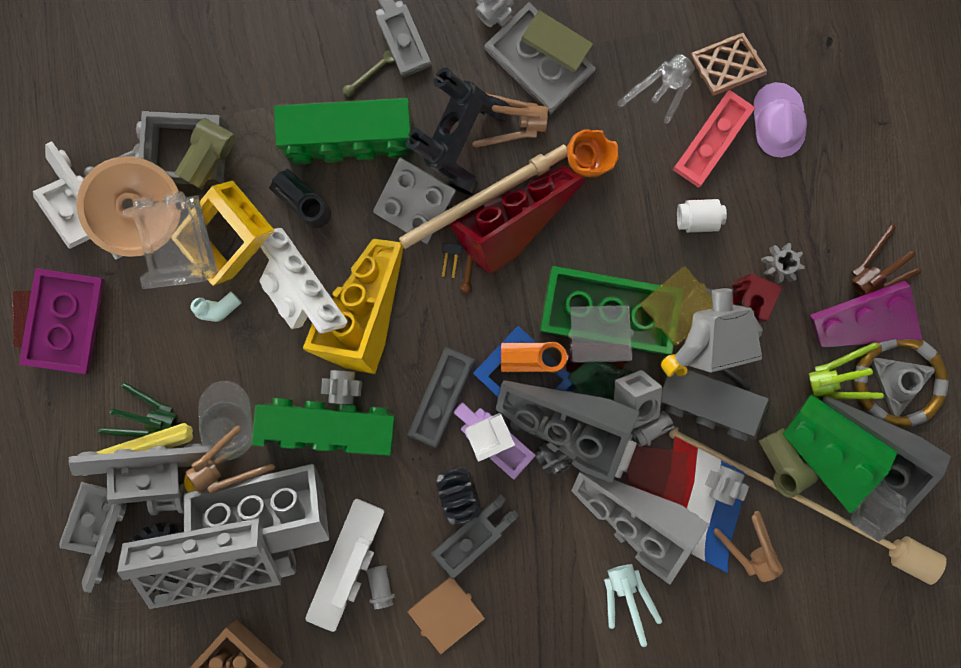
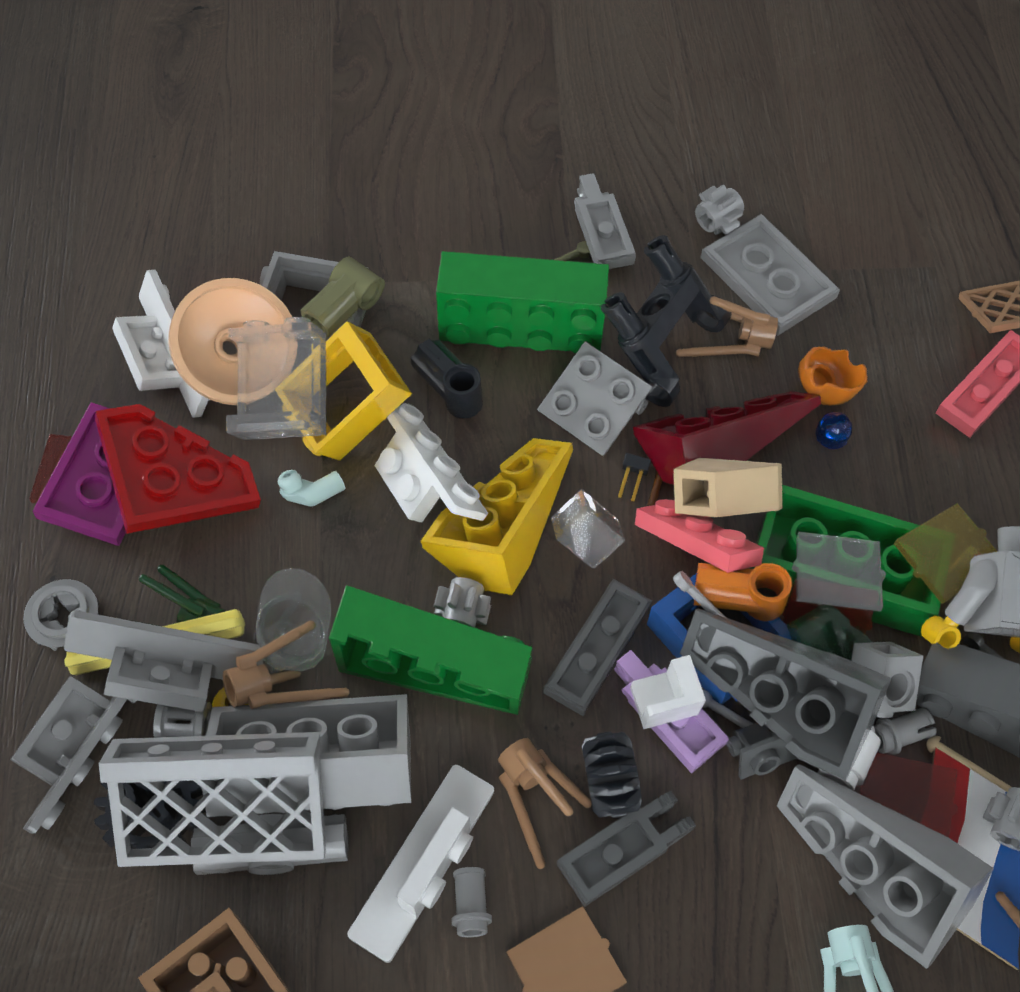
camera: 10 degrees right, 25 degrees down
tan bar [399,144,567,249] -> none
olive tile [521,10,593,73] -> none
clear plant [617,54,695,124] -> none
white brick [677,199,727,233] -> none
none -> light grey gear [23,579,99,651]
none -> red plate [95,404,261,534]
none -> medium nougat plant [498,738,592,869]
none -> clear panel [551,489,625,568]
none -> coral plate [635,499,764,573]
none -> tan slope [673,458,782,517]
none -> light grey hinge [673,571,726,618]
none -> clear blue hinge [816,412,852,449]

